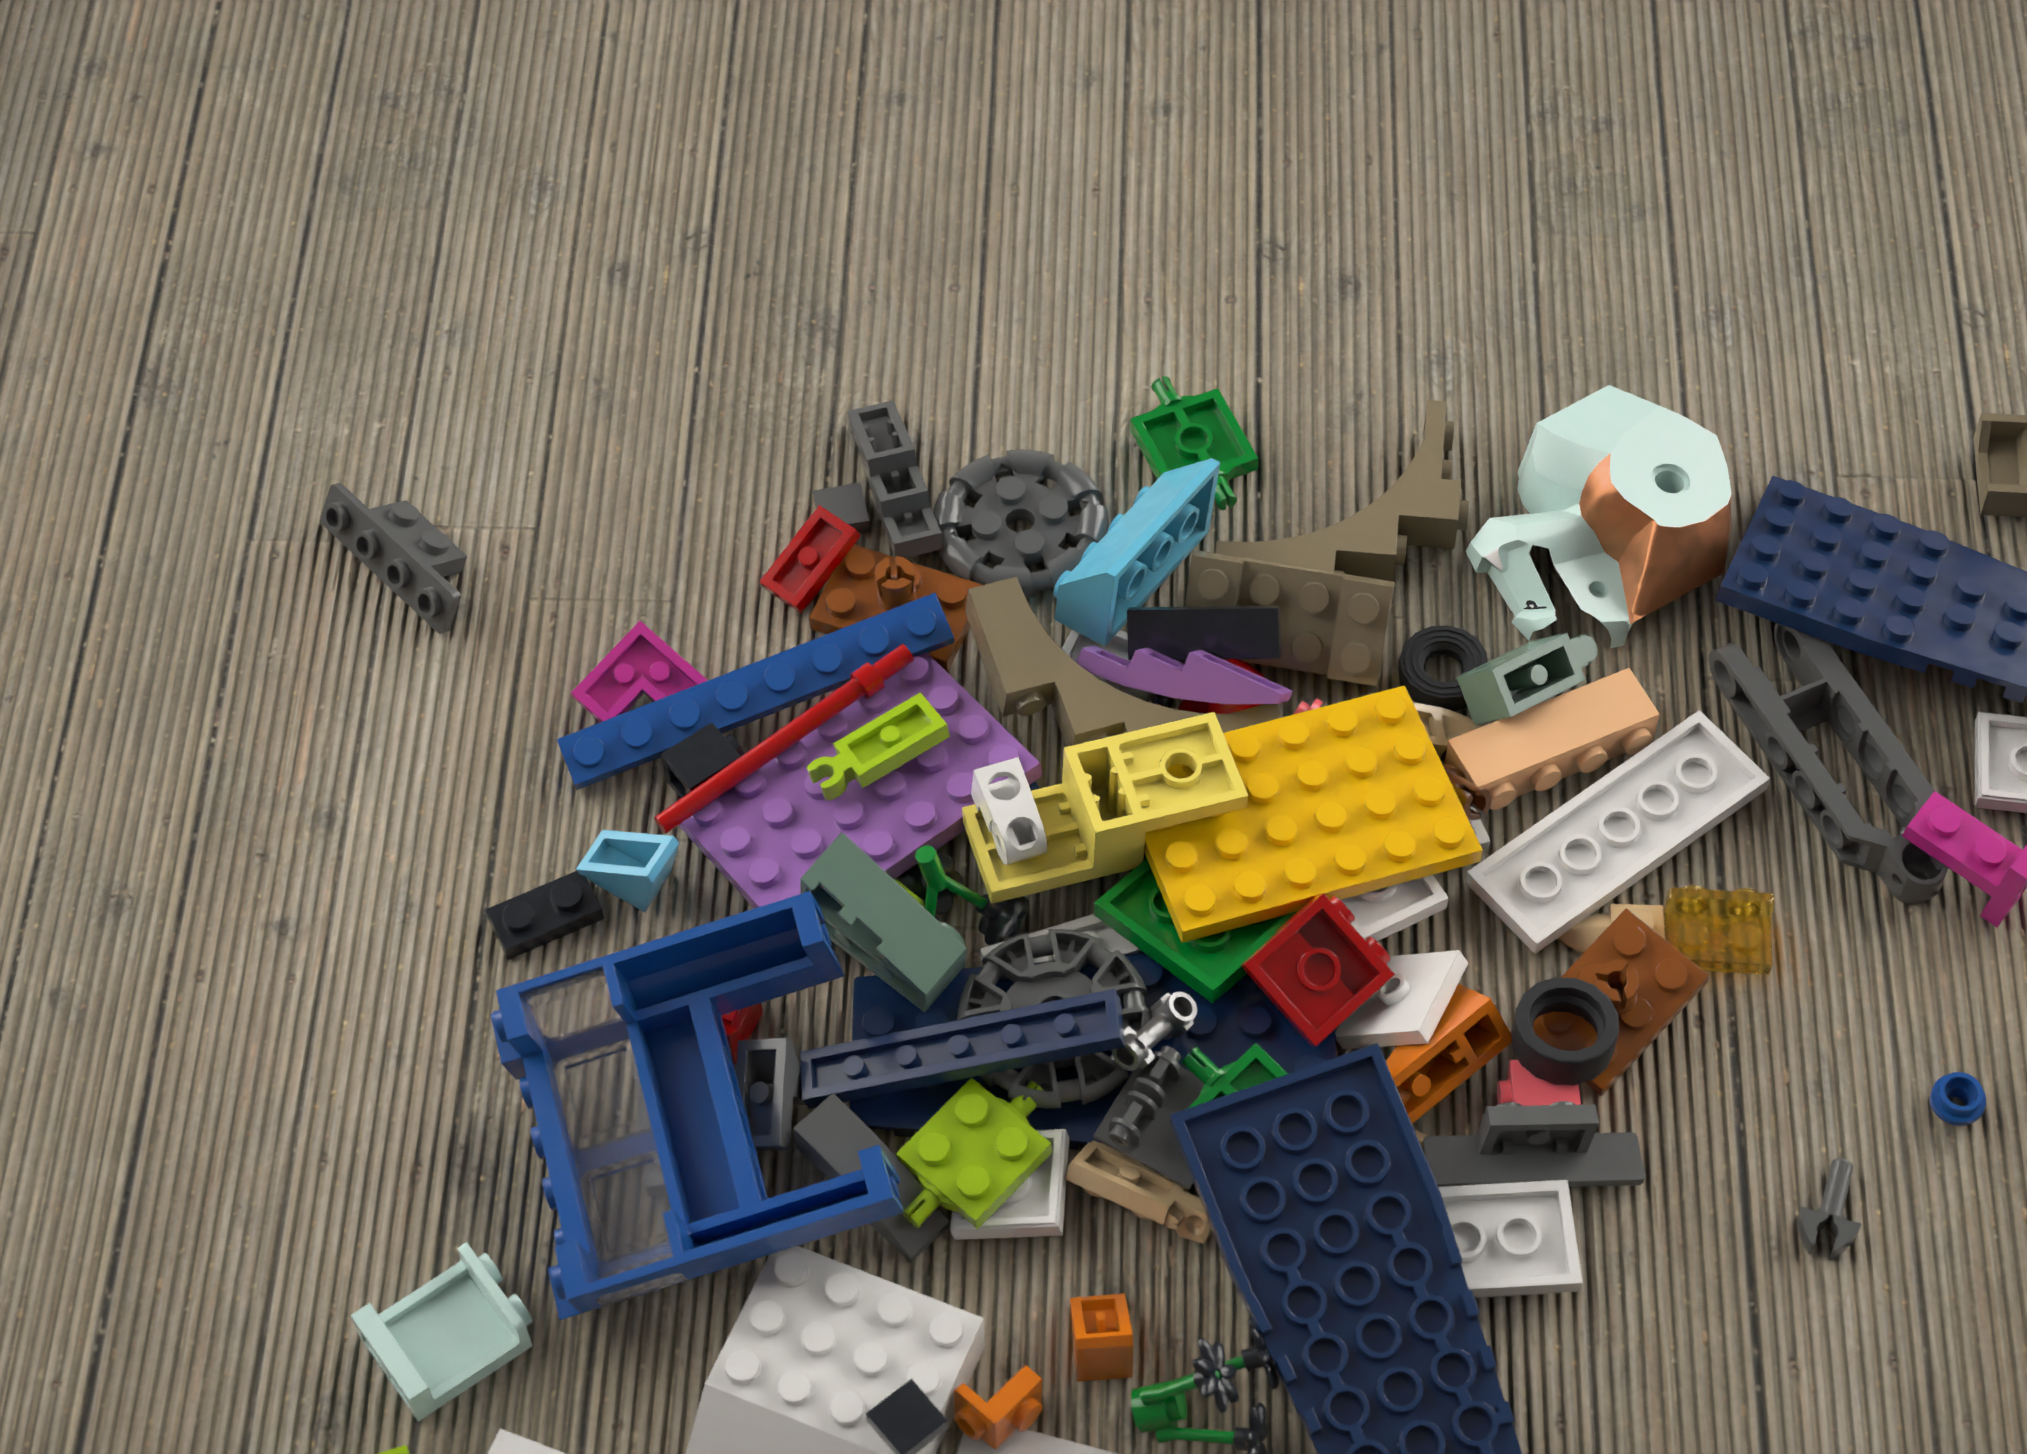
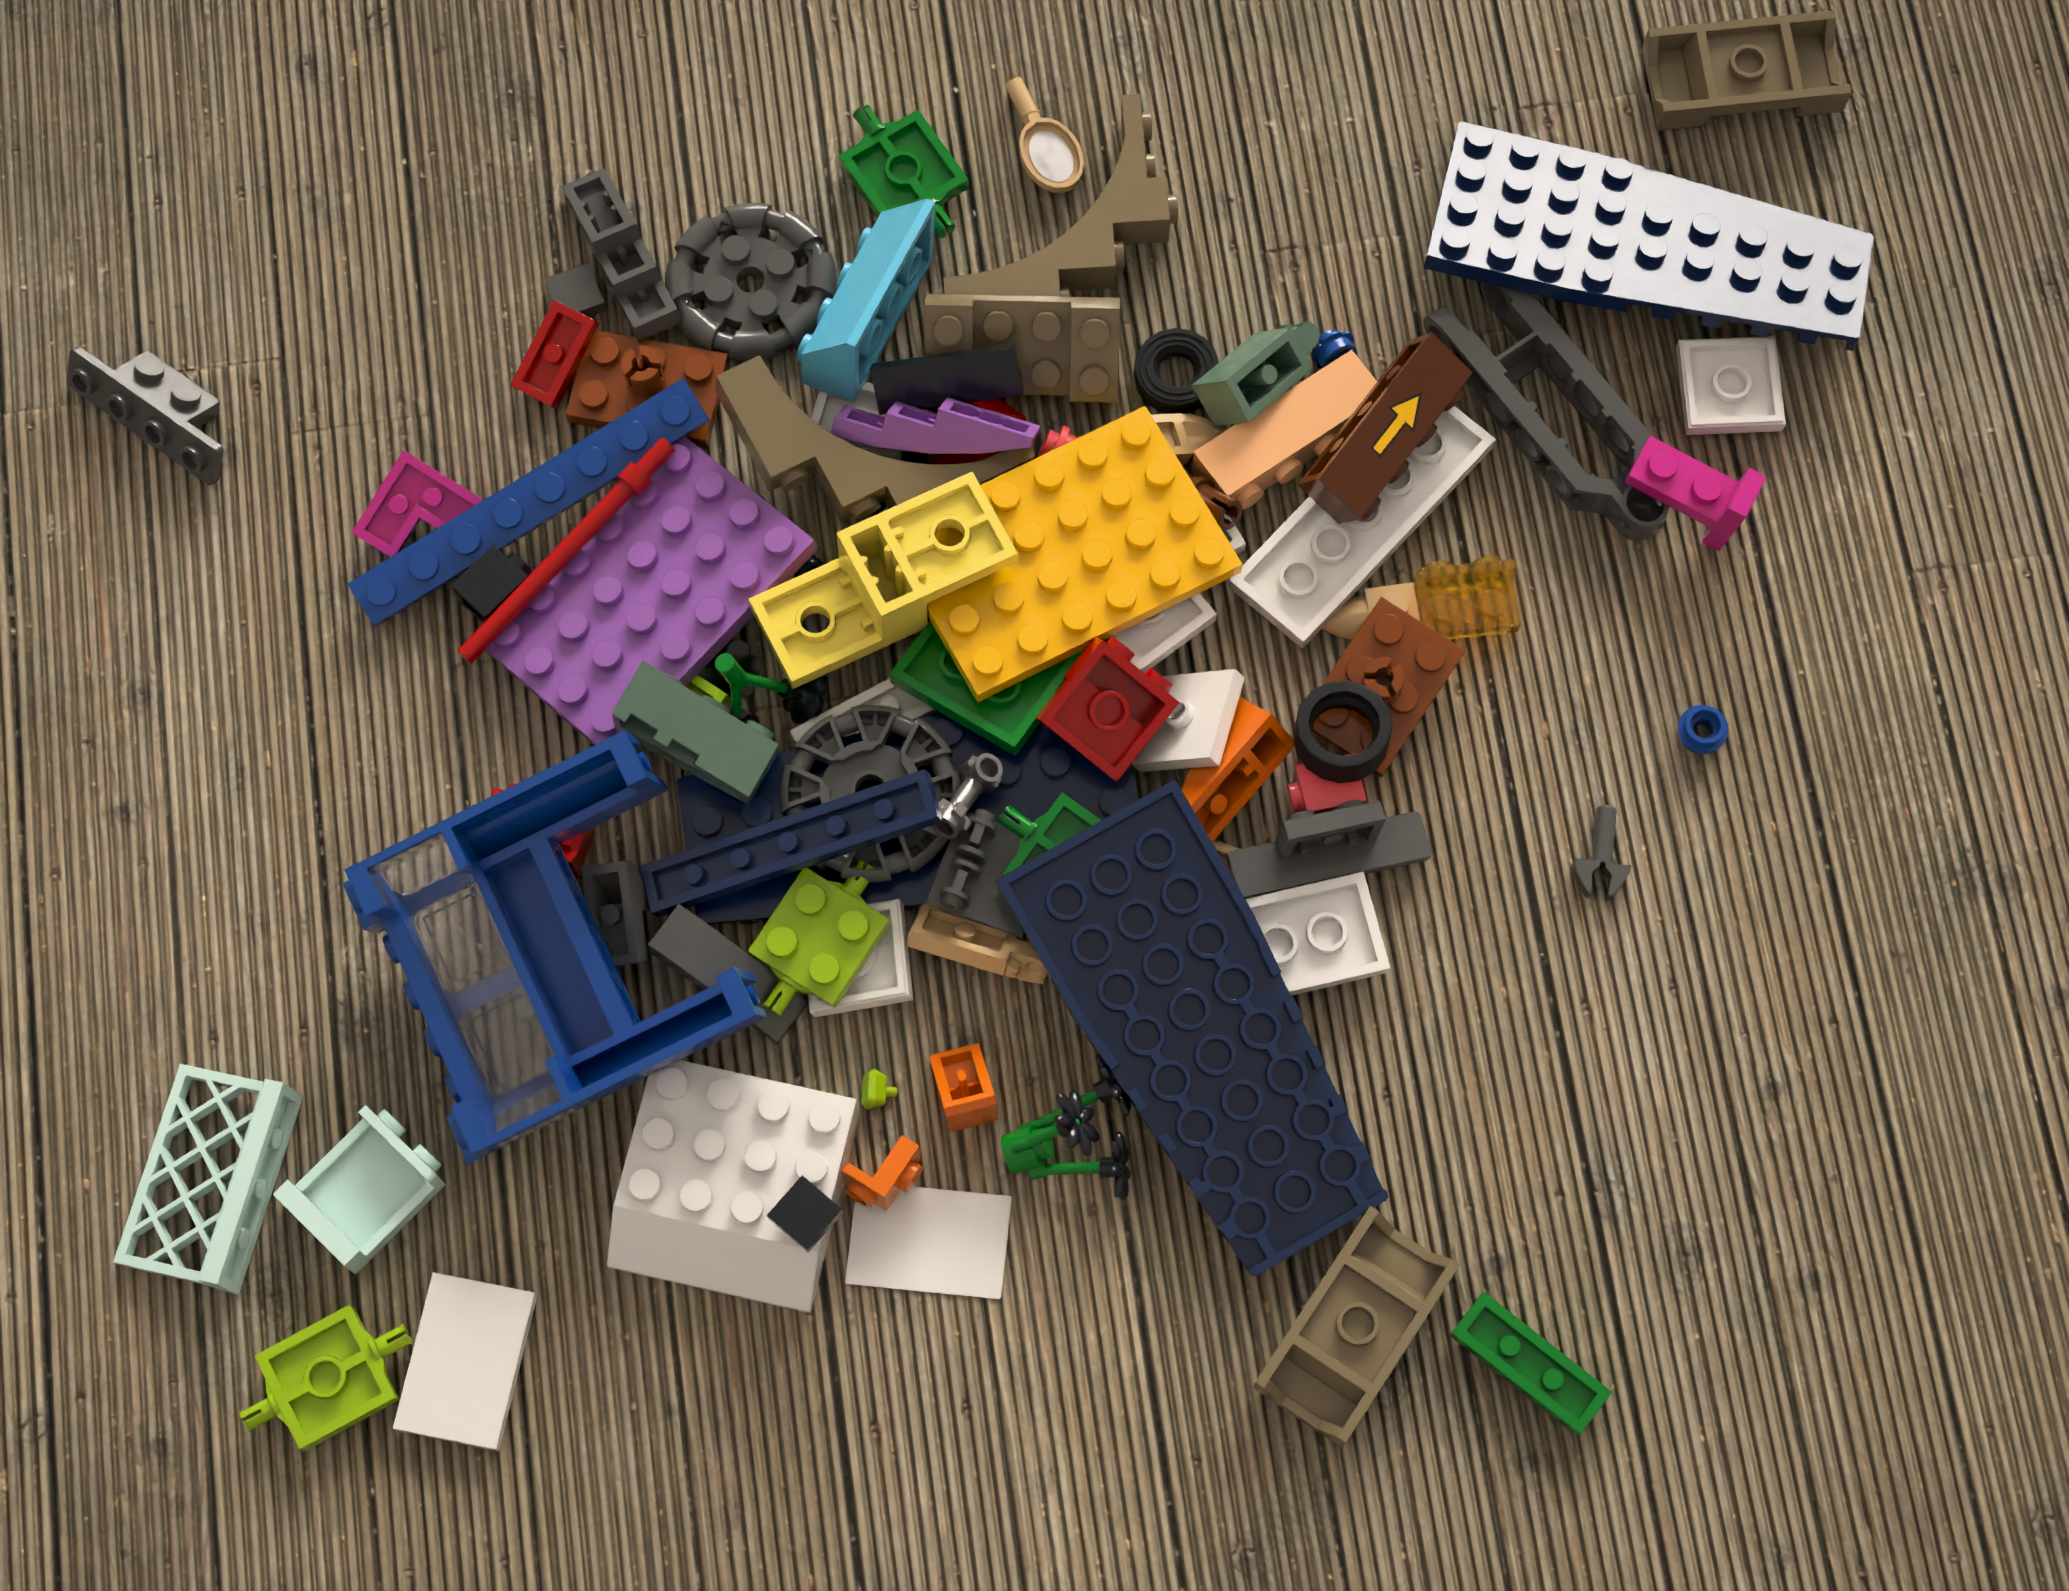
camera: 10 degrees left, 15 degrees up
black plate [485,871,604,960] -> none
medium azure slope [576,830,679,913] -> none
lime plate [807,692,951,801] -> none
white leg [971,757,1047,865] -> none
light aqua piece [1466,385,1732,648] -> none
none -> light aqua fence [113,1064,303,1295]
none -> lime rock [861,1069,897,1111]
none -> tan piece [1006,77,1084,193]
none -> reddish brown brick [1298,333,1473,524]
none -> blue plate [1311,330,1357,368]

